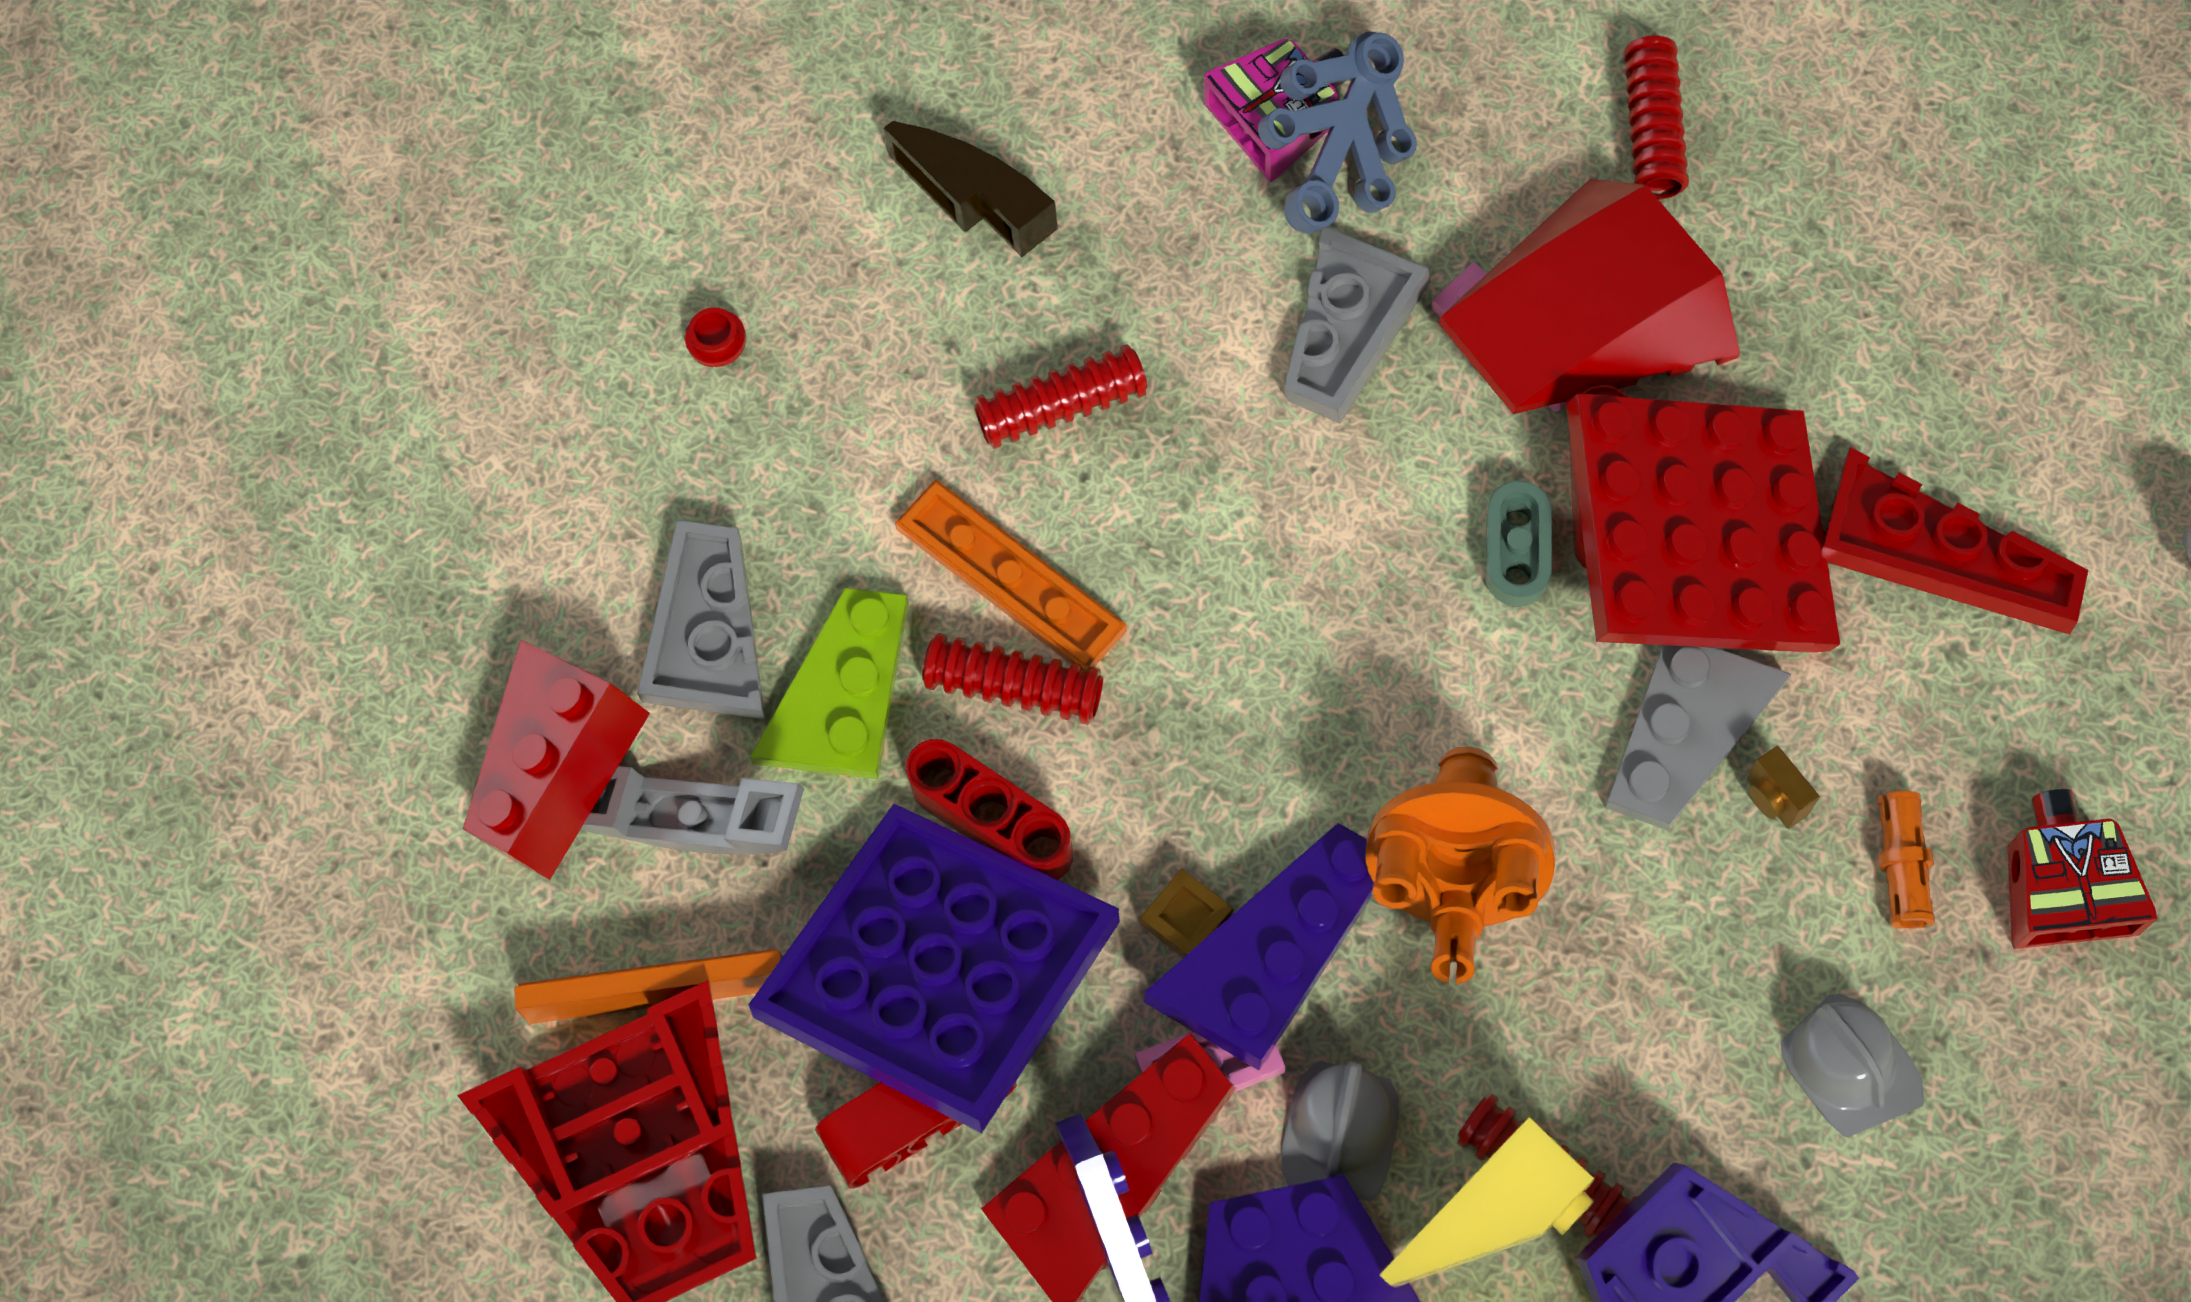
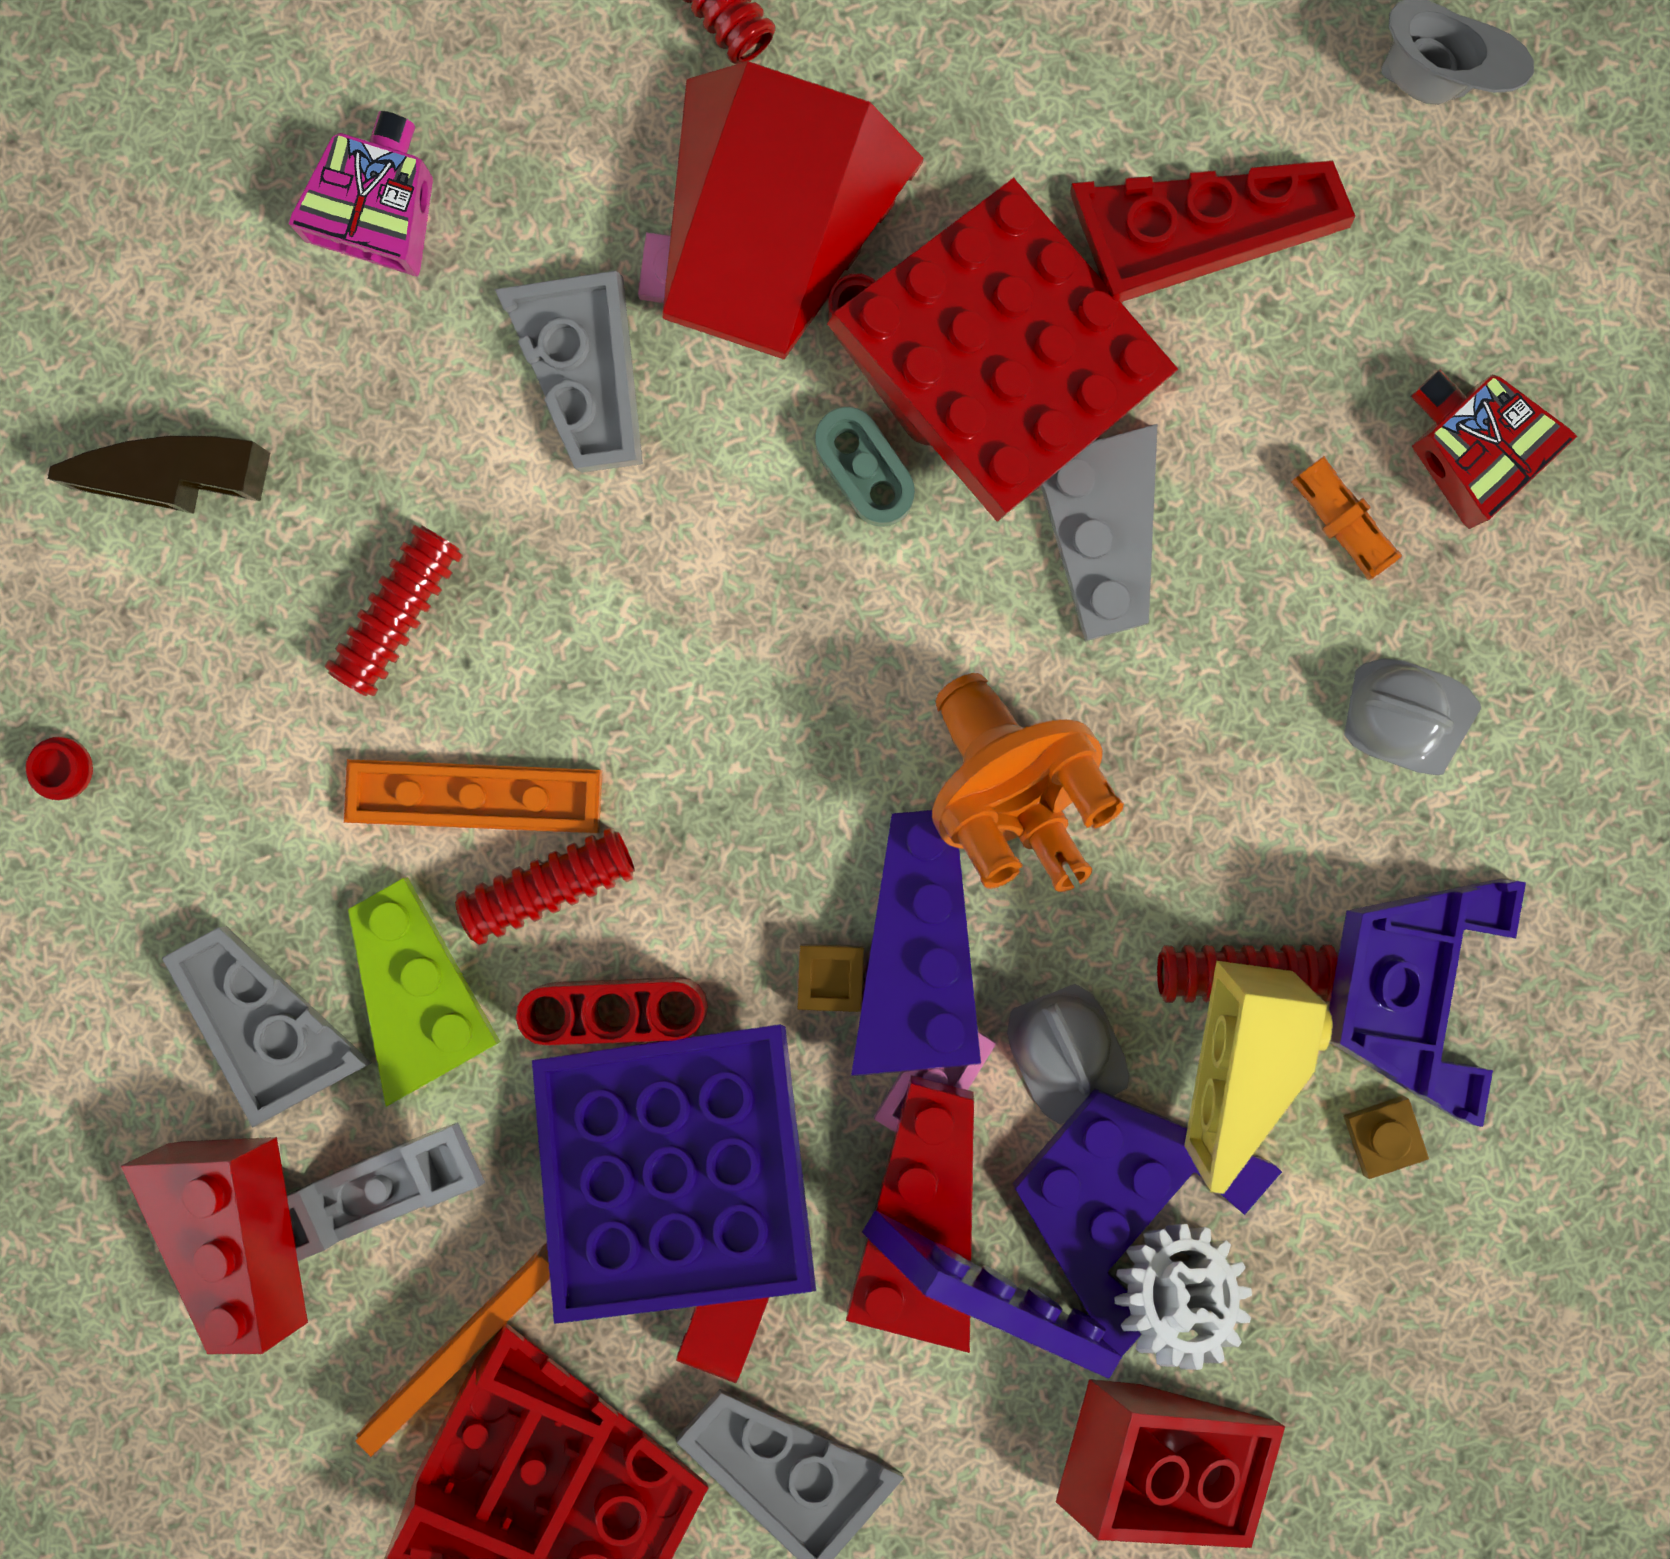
camera: 45 degrees left, 20 degrees up
sand blue plant [1258,32,1417,234] -> none
pearl gold plate [1747,745,1820,829] -> none

